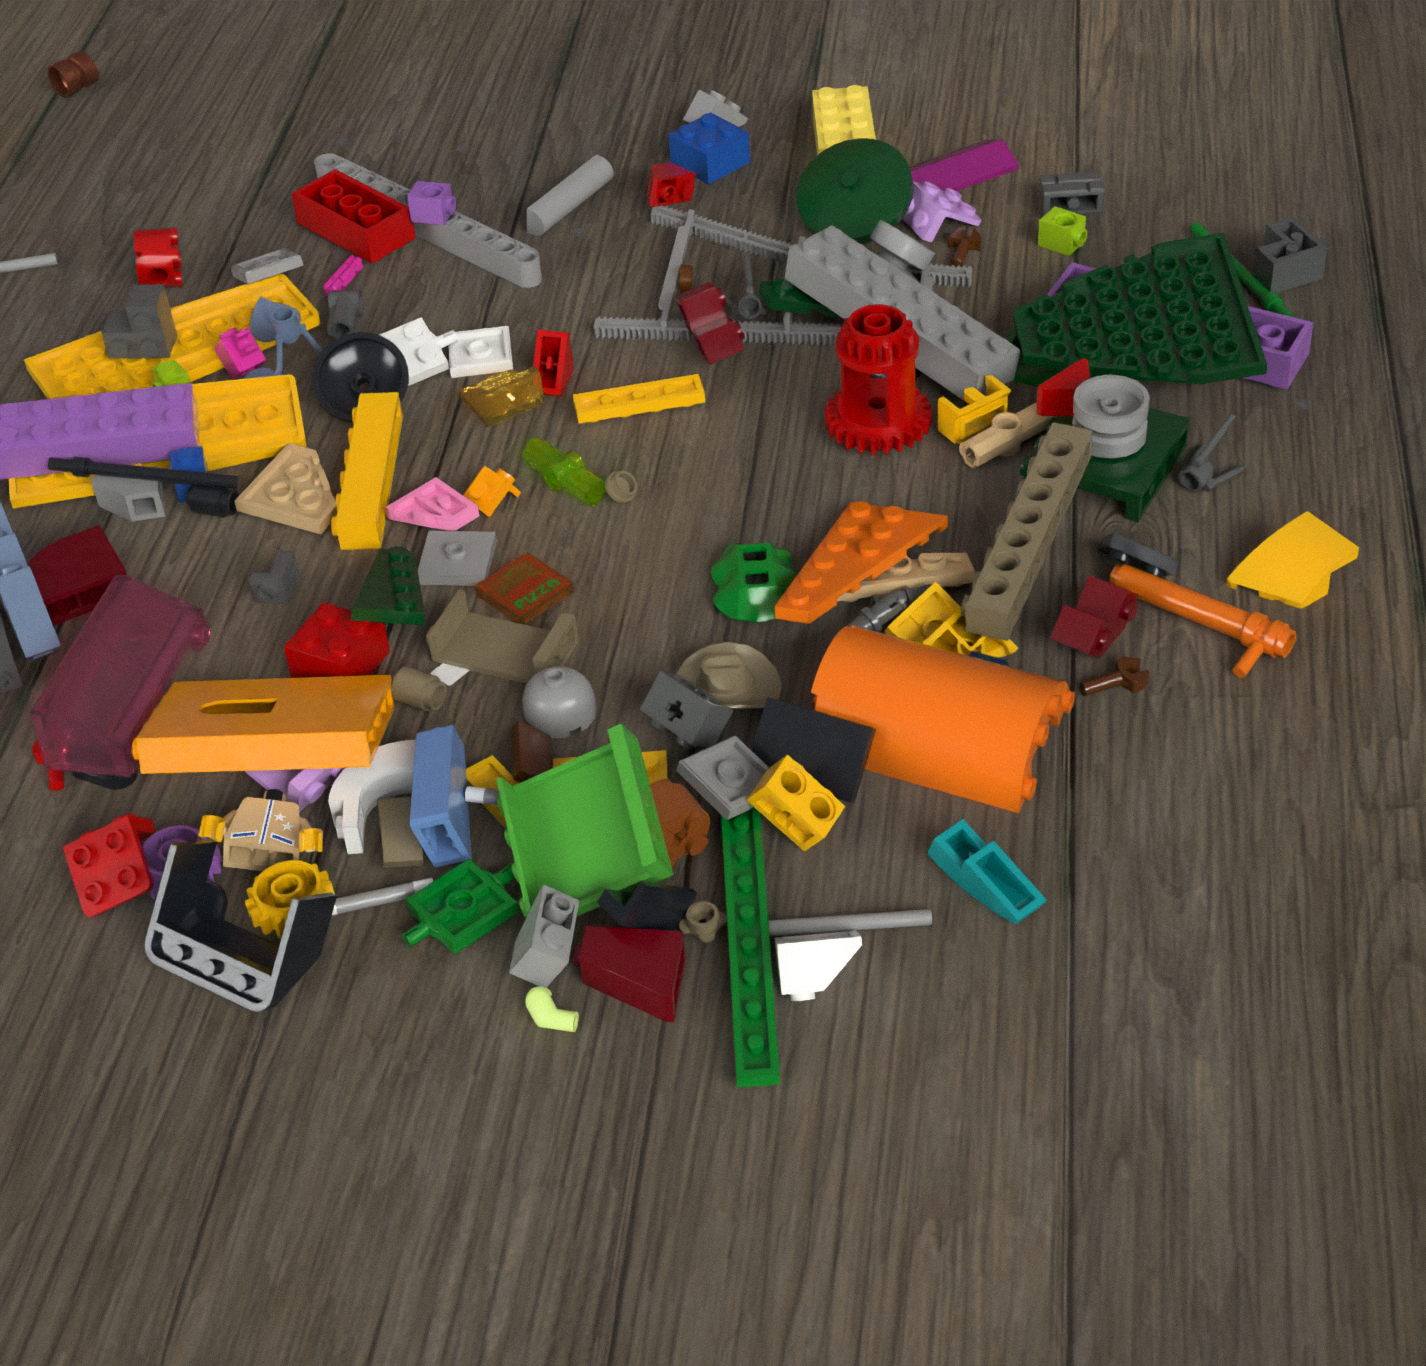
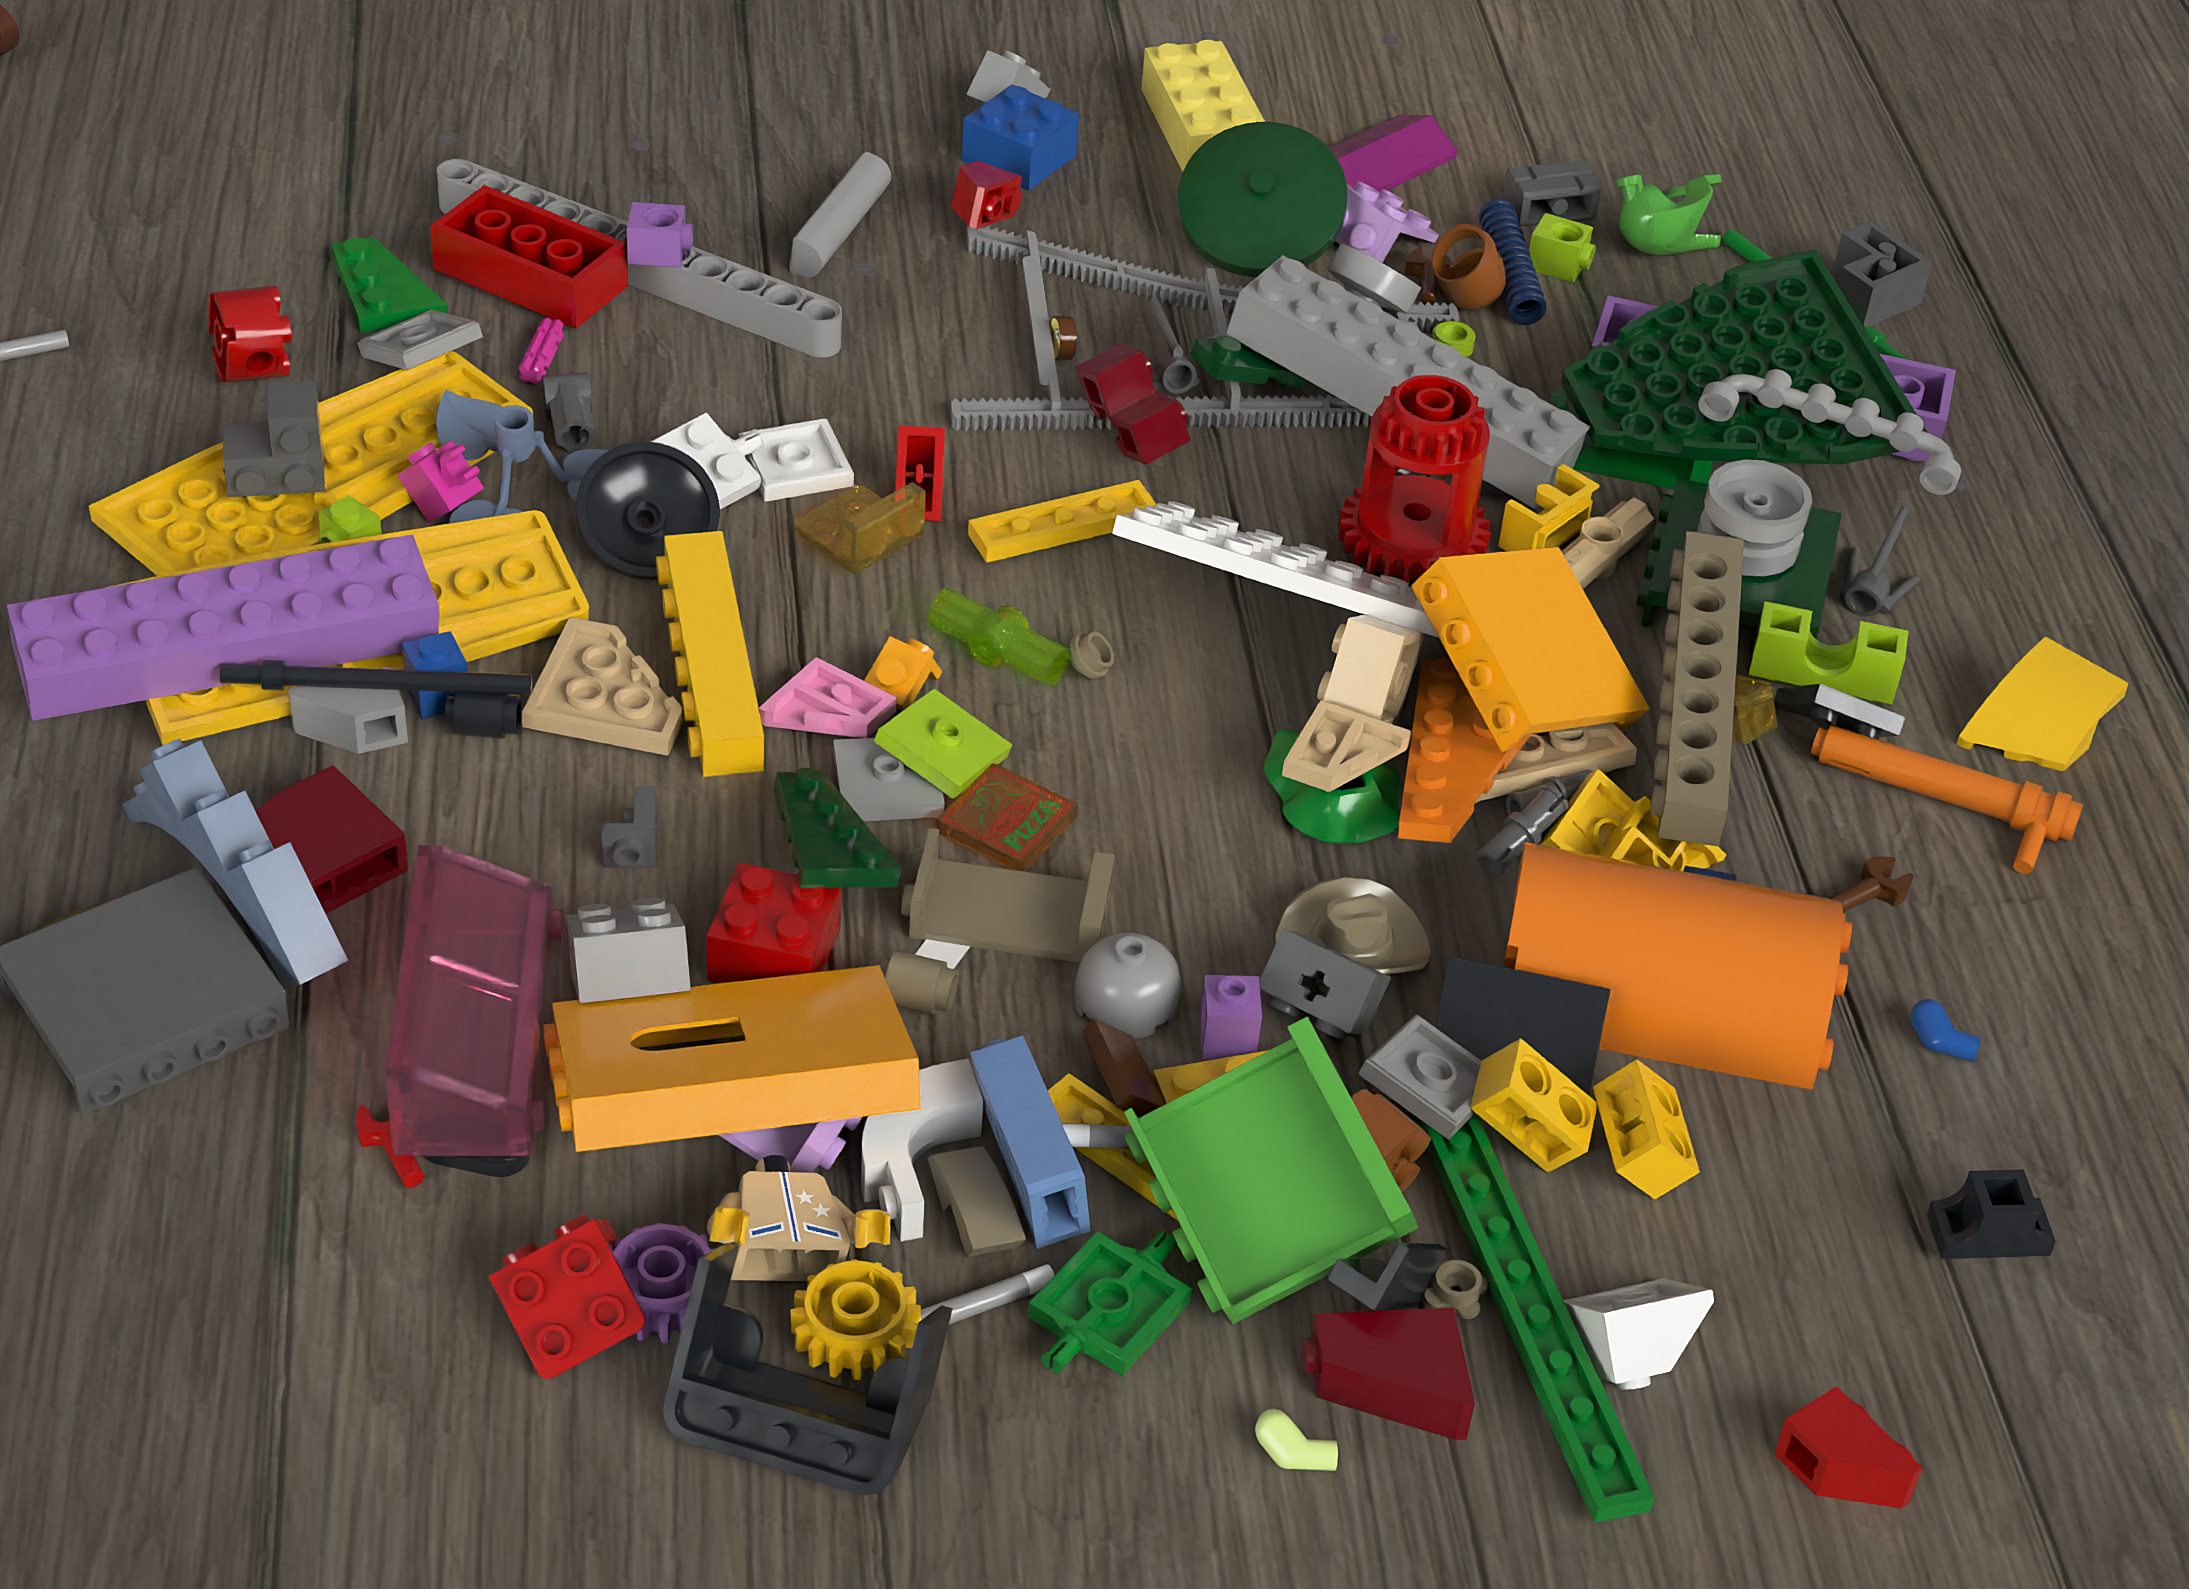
camera: 20 degrees left, 0 degrees up
light grey slope [509,885,580,987] -> none
light grey bar [768,909,932,937] -> none
teal slope [927,819,1047,924] -> none
red slope [1036,358,1090,416] -> none
dark red brick [1050,575,1138,658] -> none
none -> green wing [331,237,448,333]
none -> light grey brick [566,898,691,1003]
none -> lime plate [874,689,1012,799]
none -> white wing [1112,501,1439,638]
none -> medium lavender brick [1199,975,1262,1060]
none -> tan wing [1282,700,1411,792]
none -> tan brick [1317,615,1425,725]
none -> light orange panel [1411,547,1650,752]
none -> dark orange helmet [1431,224,1506,310]
none -> lime tile [1432,321,1476,357]
none -> dark blue piece [1478,199,1547,325]
none -> yellow brick [1593,1059,1700,1200]
none -> bright green piece [1616,174,1722,256]
none -> light grey bar [1698,369,1961,495]
none -> clear yellow bracket [1733,674,1777,744]
none -> lime arch [1748,601,1909,704]
none -> red slope [1774,1386,1923,1509]
none -> blue arm [1911,999,1981,1062]
none -> black brick [1927,1169,2056,1259]

